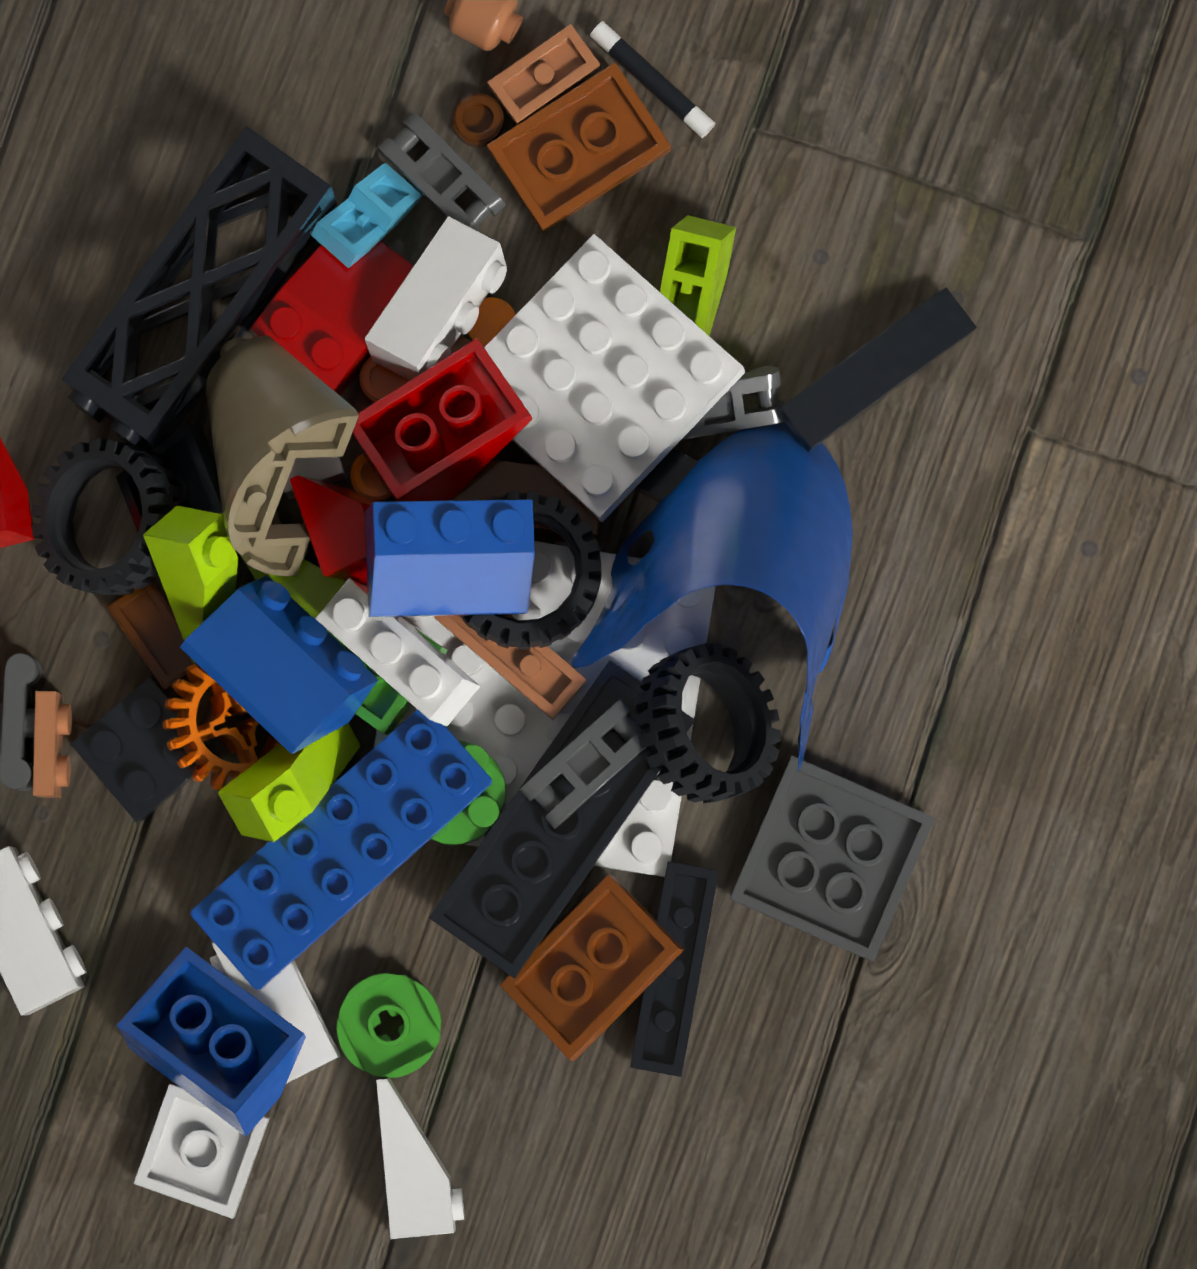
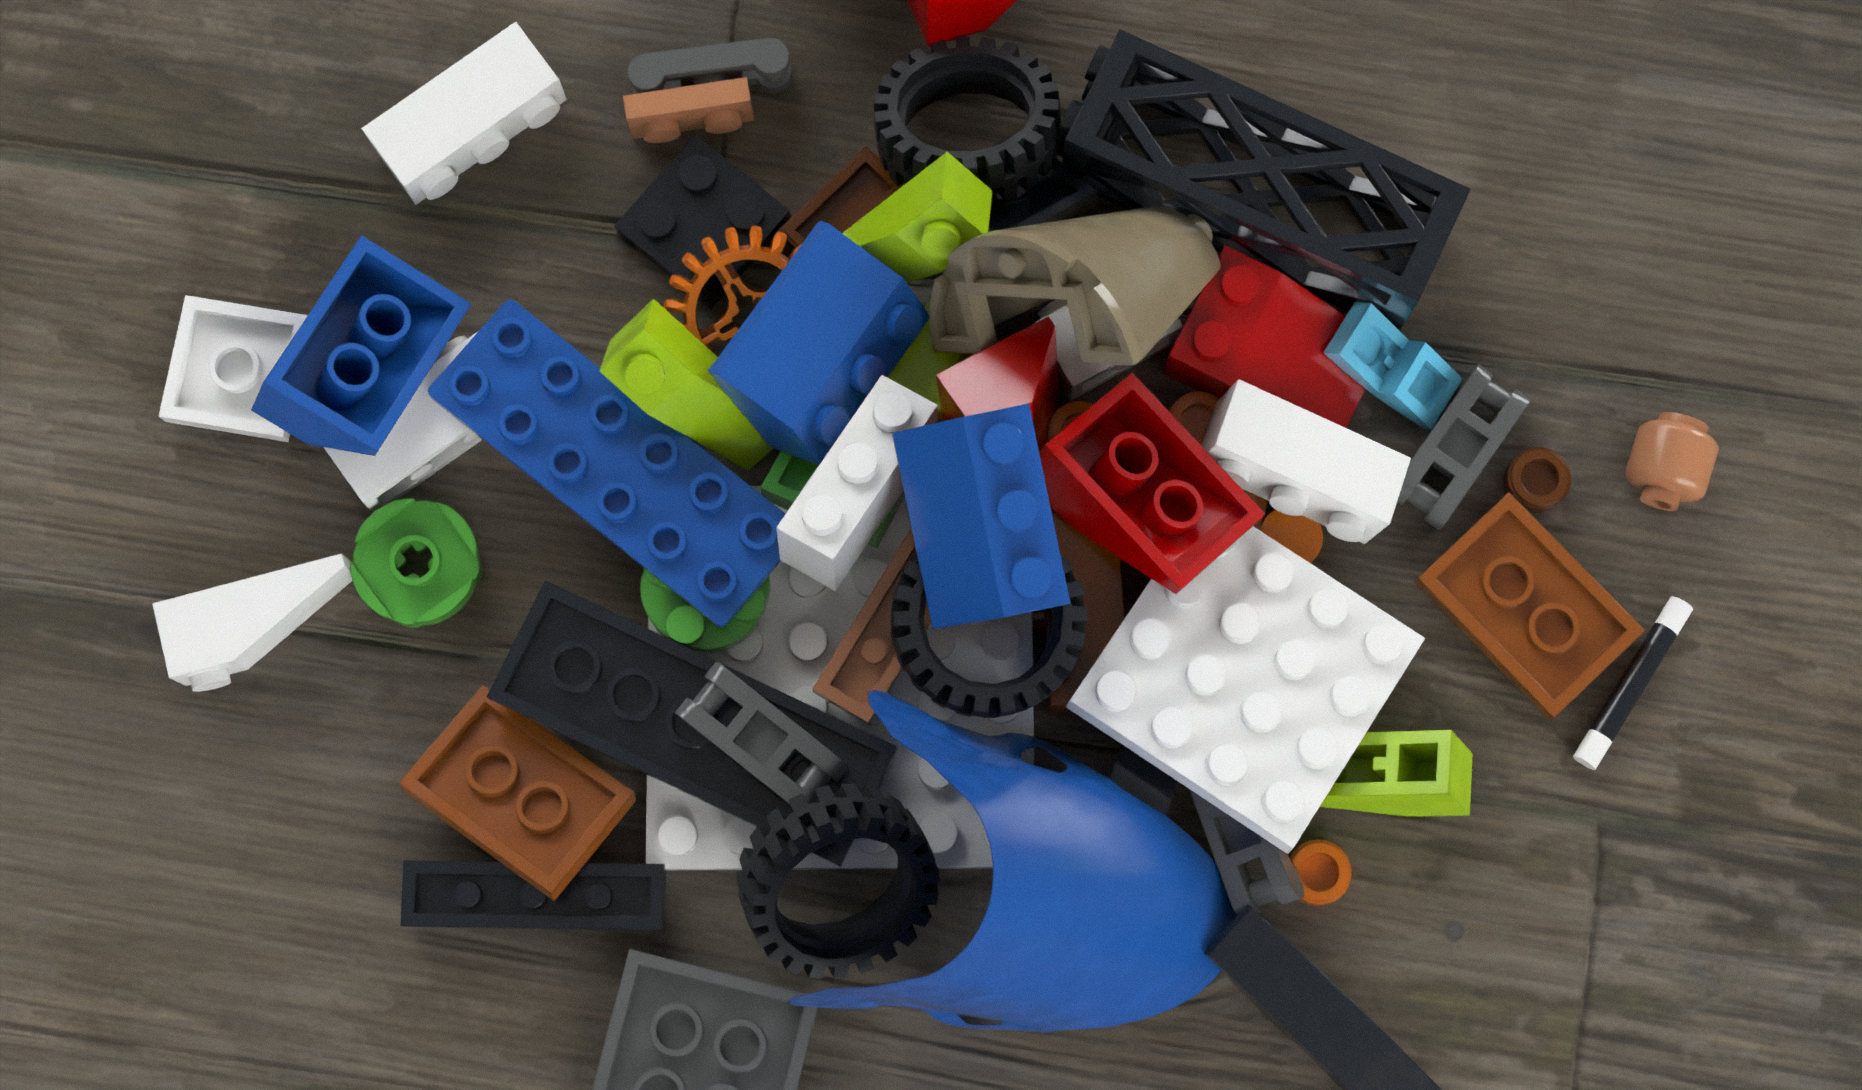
camera: 80 degrees right, 5 degrees down
nougat plate [487,24,601,126] -> none
none -> orange tile [1289,839,1352,906]

